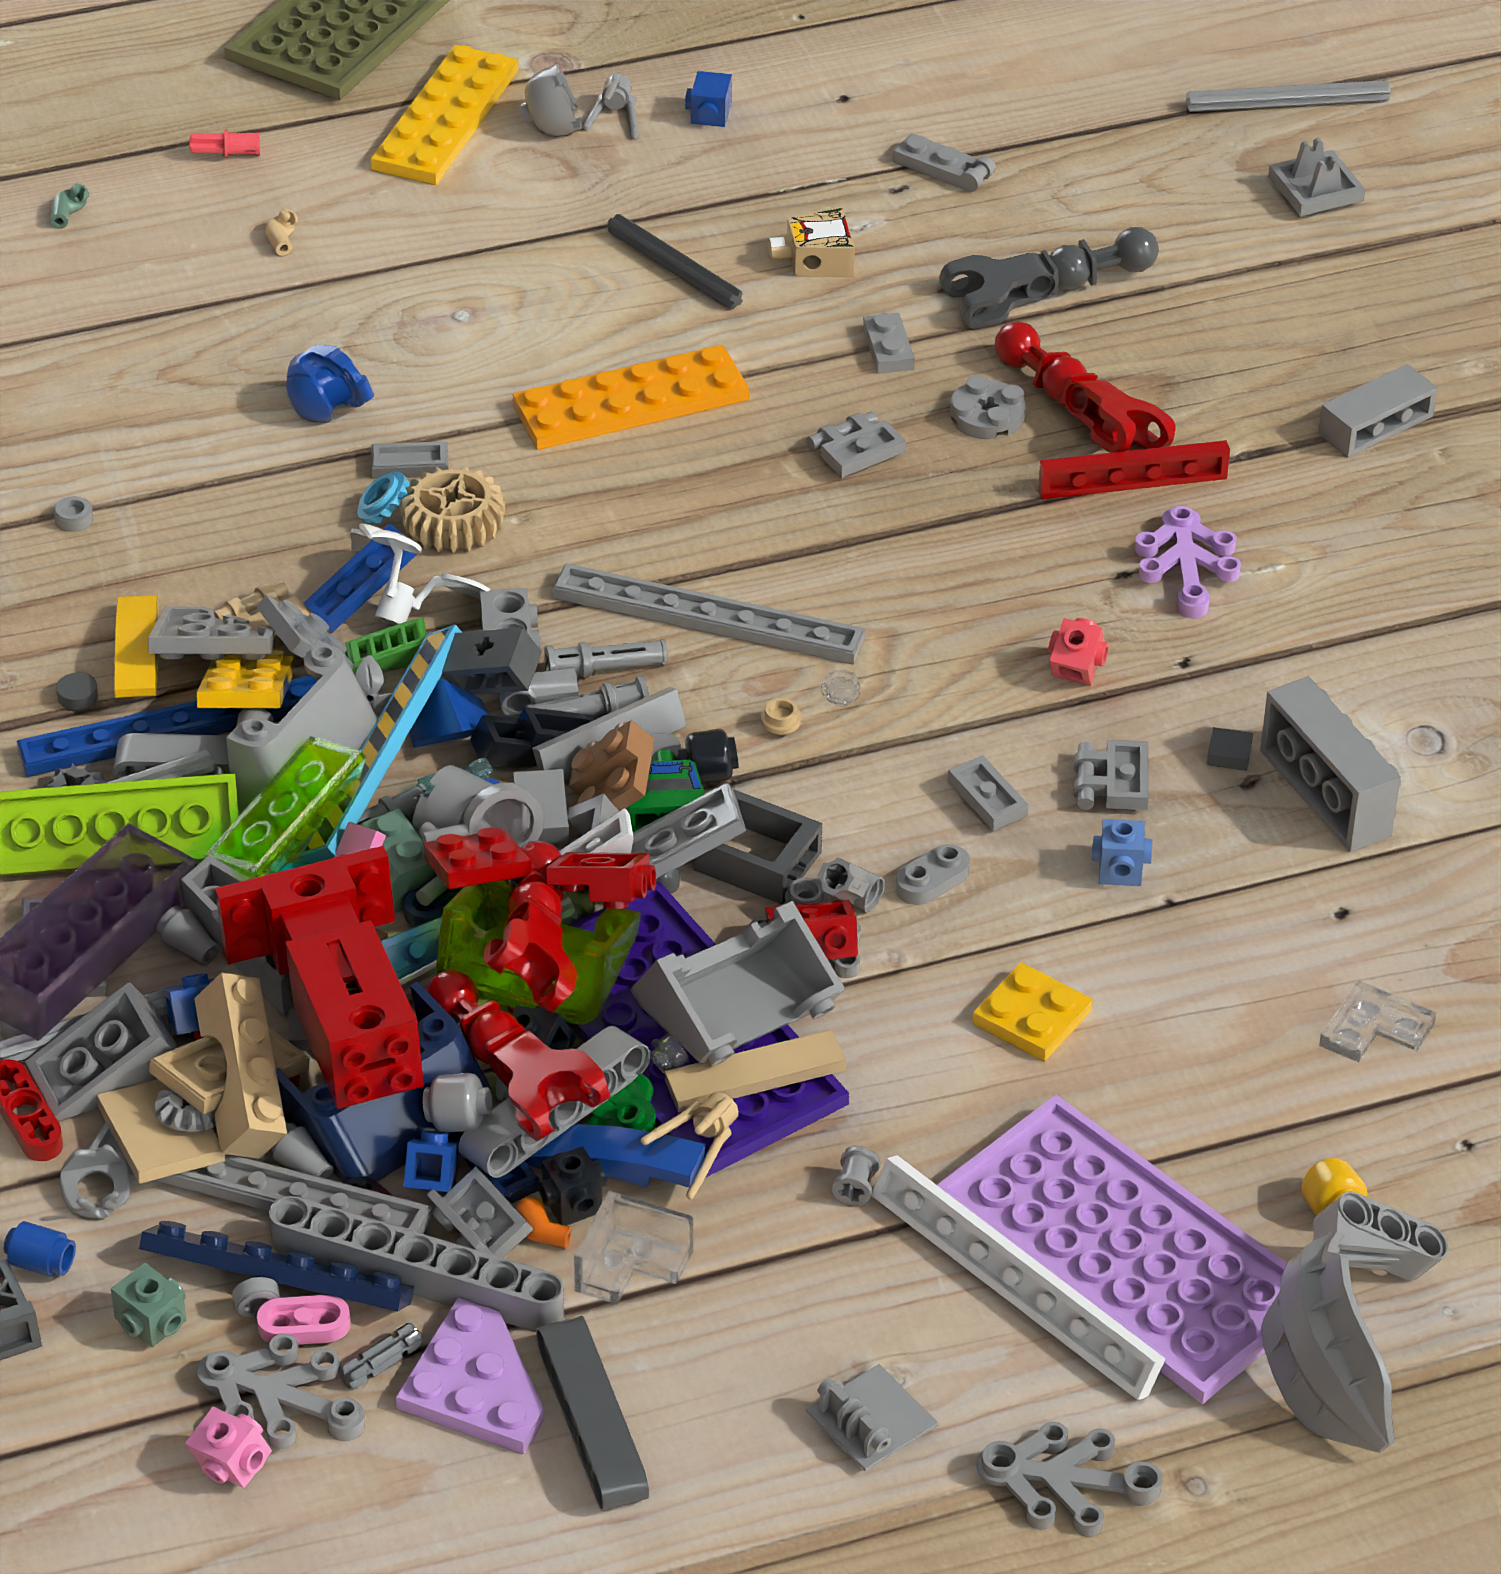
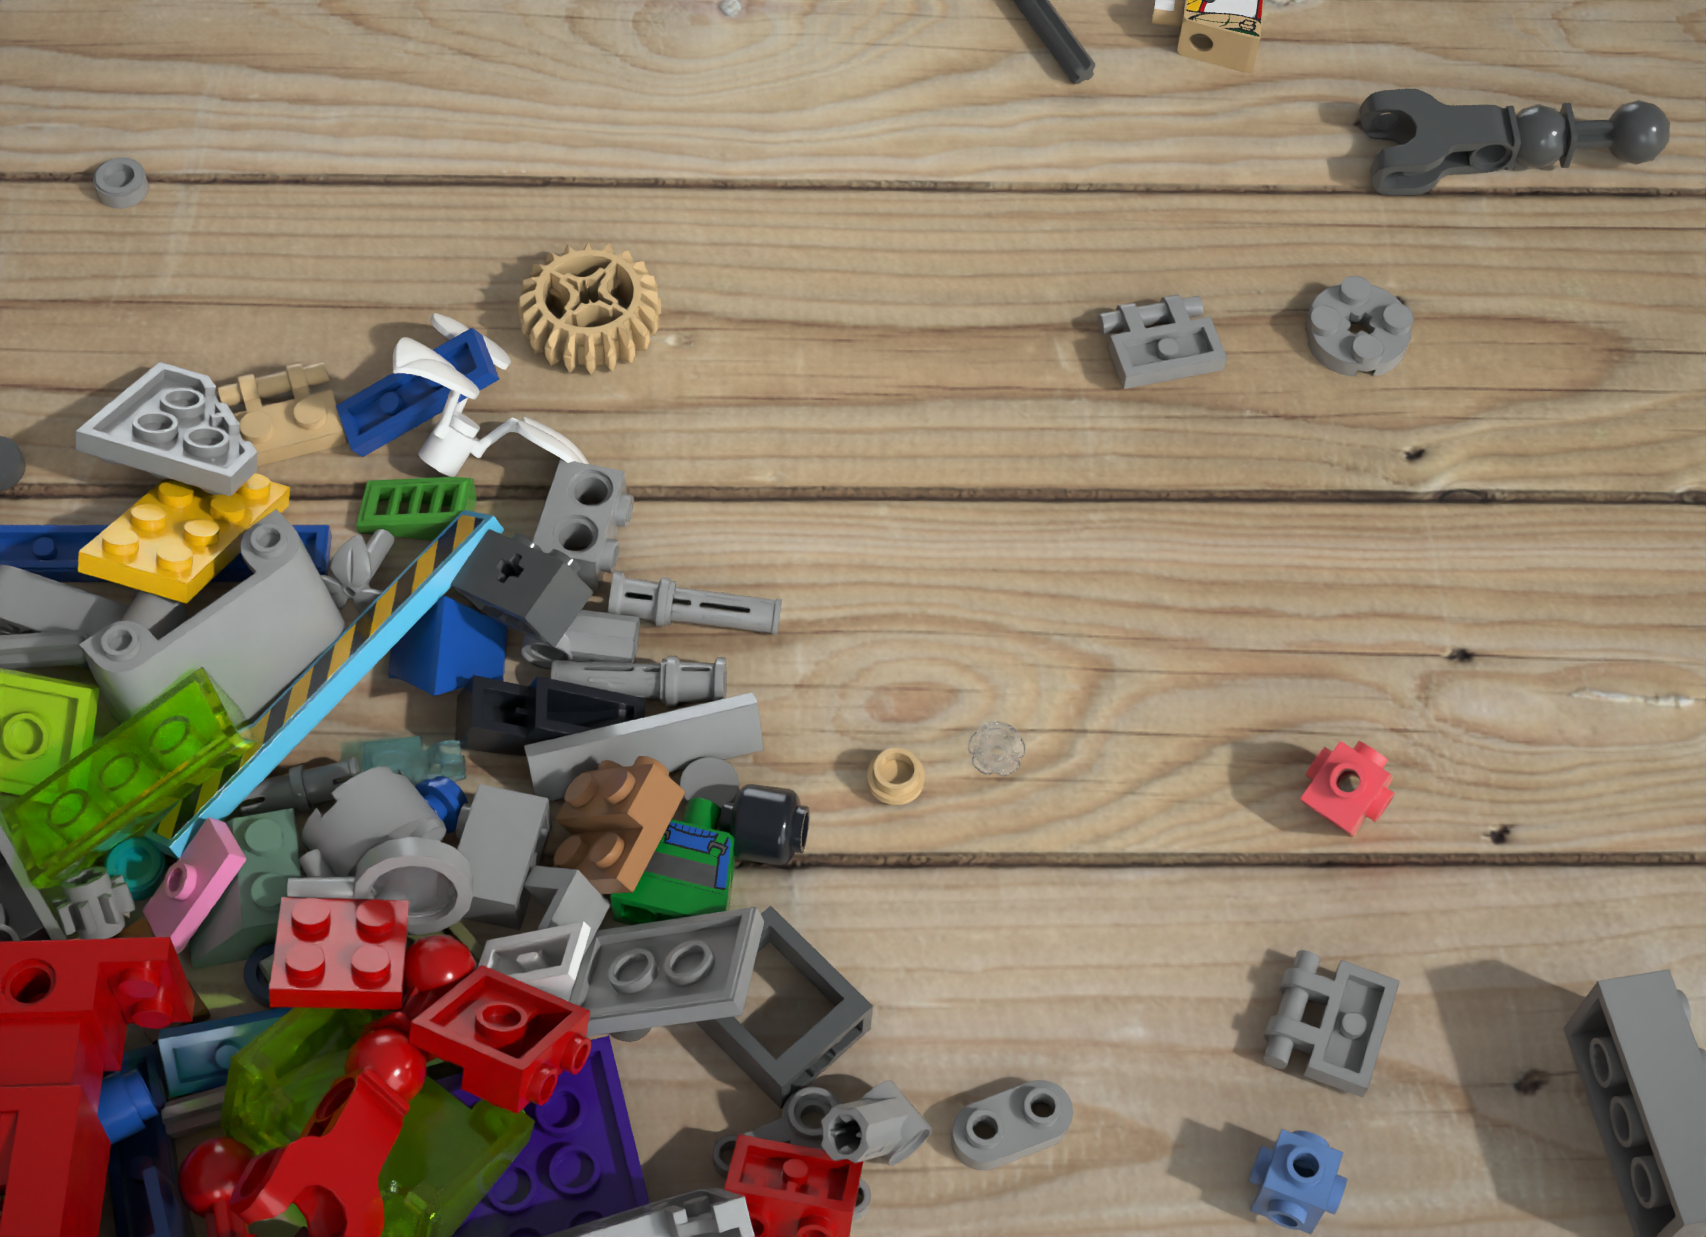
camera: 15 degrees right, 15 degrees up
yellow slope [114,595,159,698] -> none
light grey plate [256,596,355,670] -> none
blue helmet [286,345,374,422] -> none
medium azure gear [357,471,410,524] -> none
light grey tile [371,441,449,479] -> none
light orange plate [512,345,750,450] -> none
light grey tile [552,563,865,665] -> none
light grey plate [863,313,915,374] -> none
light grey plate [948,755,1028,831] -> none
red piece [994,321,1176,453] -> none
red plate [1038,440,1230,500] -> none
lavender plant [1135,506,1241,619] -> none
dark grey tile [1207,727,1253,771] -> none

